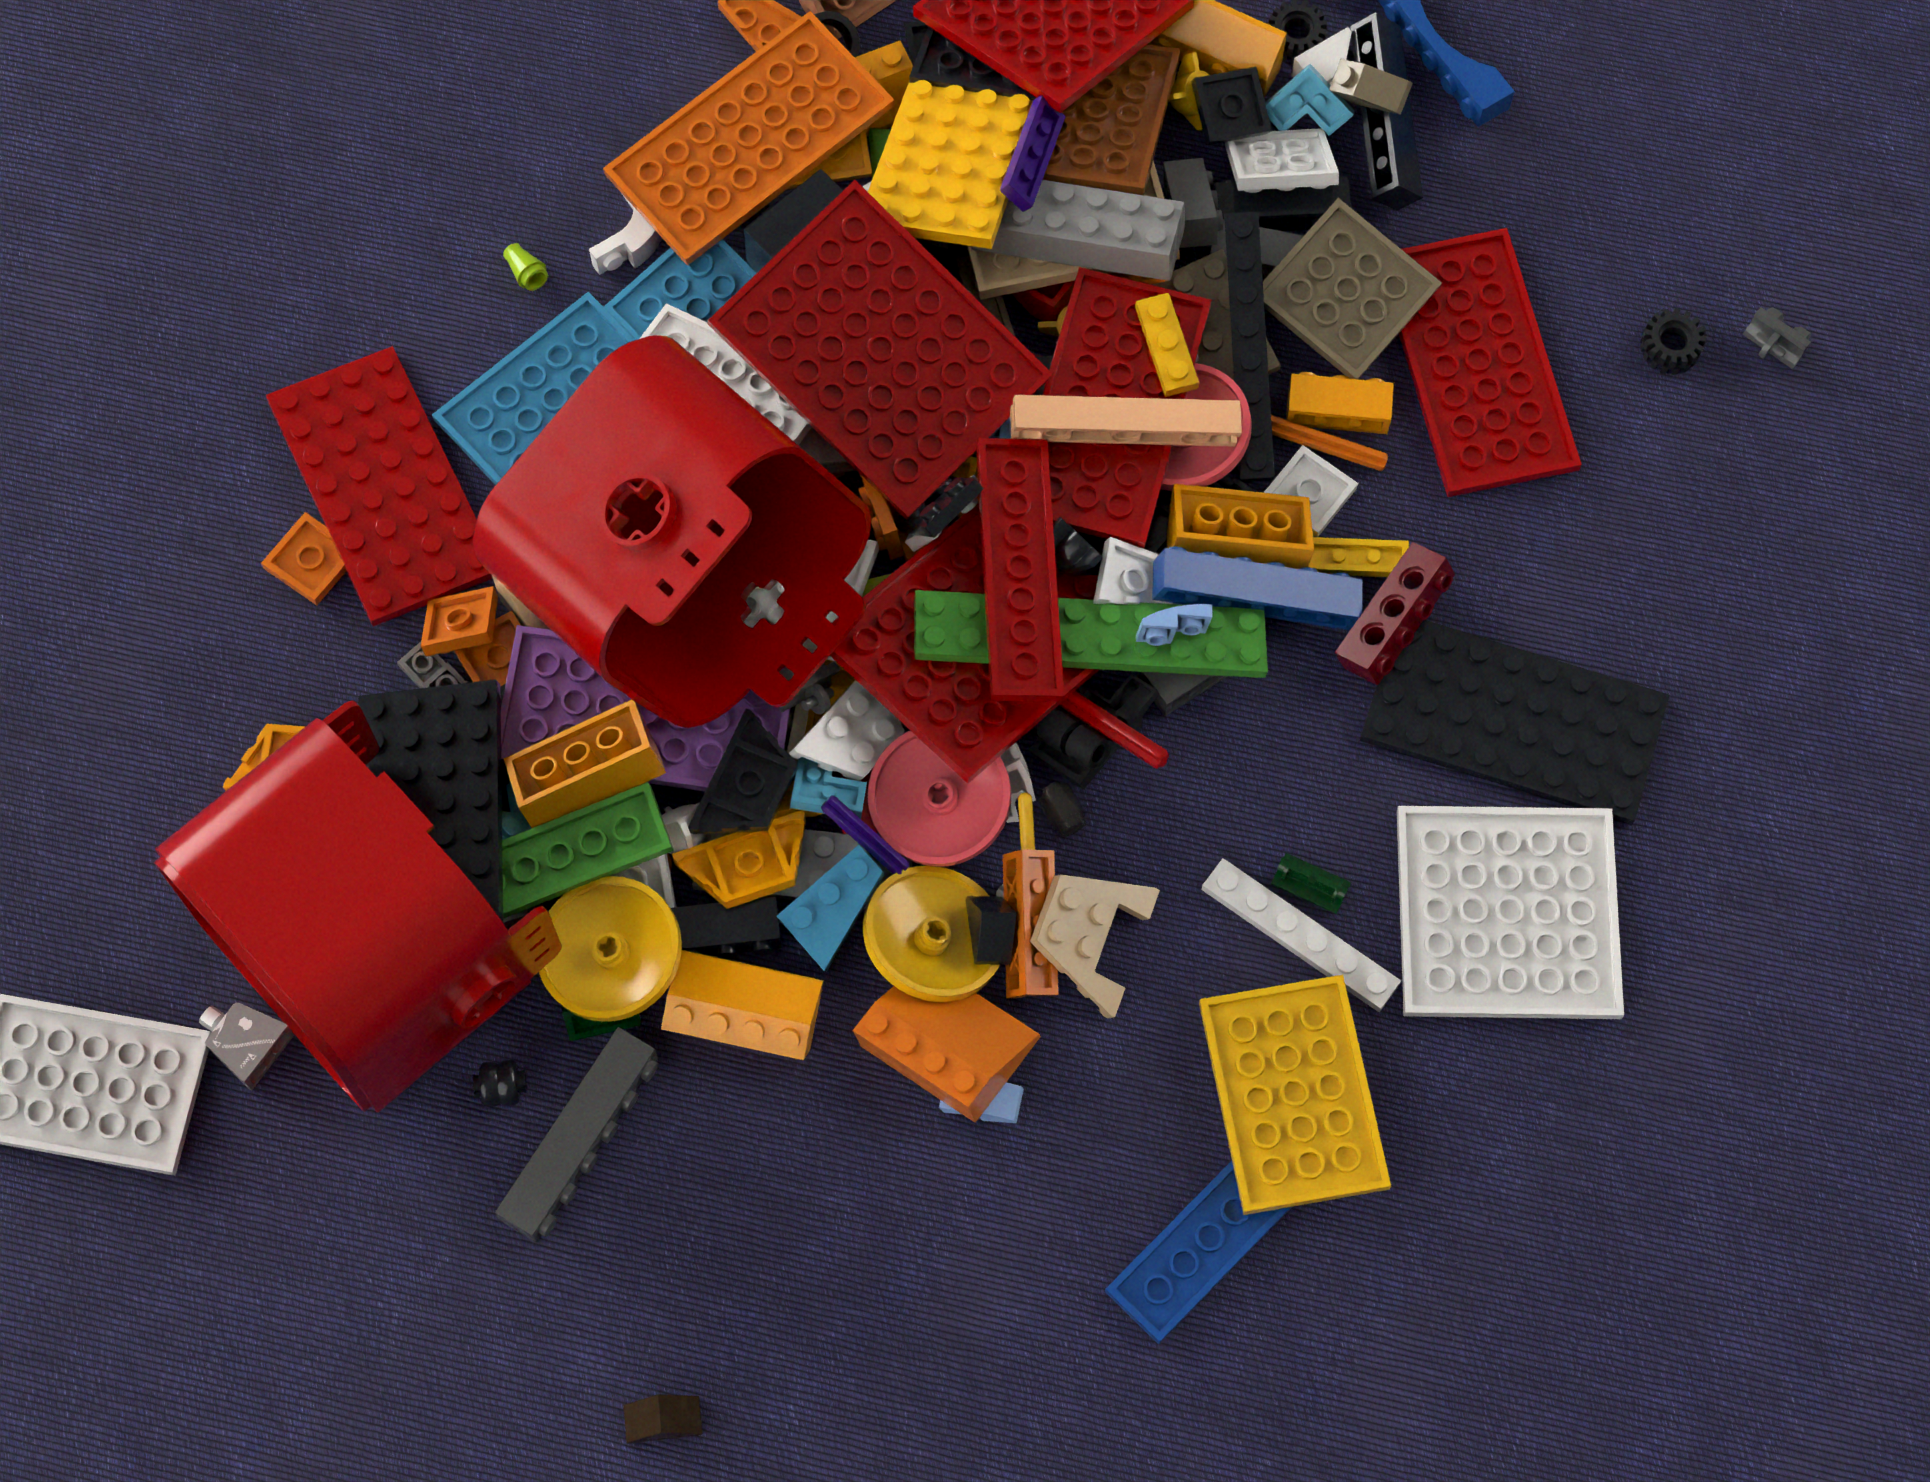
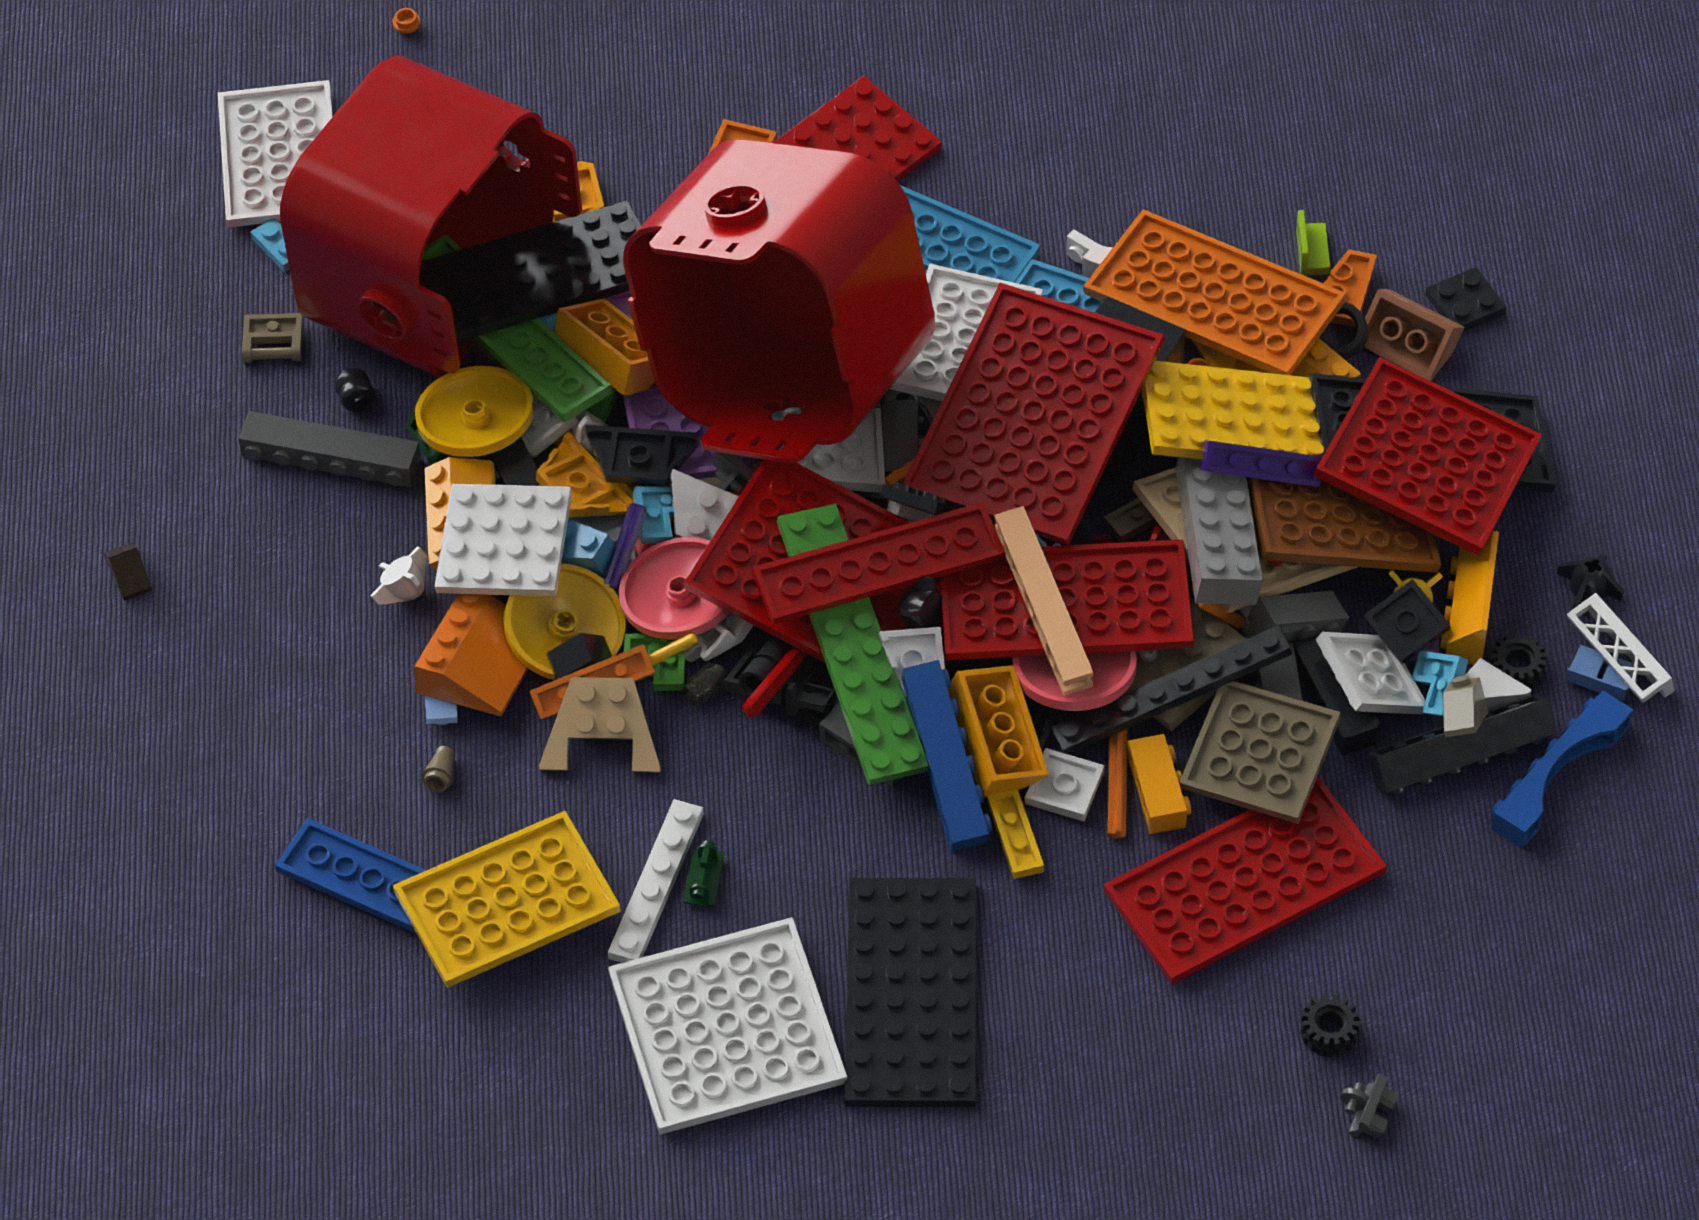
camera: 75 degrees right, 15 degrees down
lime cone [503,243,548,291] -> none
yellow plate [1135,293,1199,397] -> none
light blue slope [1136,604,1213,646] -> none
dark red brick [1335,542,1455,685] -> none
none -> dark tan plate [242,313,304,363]
none -> medium azure plate [250,219,290,273]
none -> white piece [370,546,427,605]
none -> dark tan cone [422,746,454,792]
none -> white plate [434,484,572,597]
none -> bright green plate [624,634,685,691]
none -> lime panel [1296,210,1330,276]

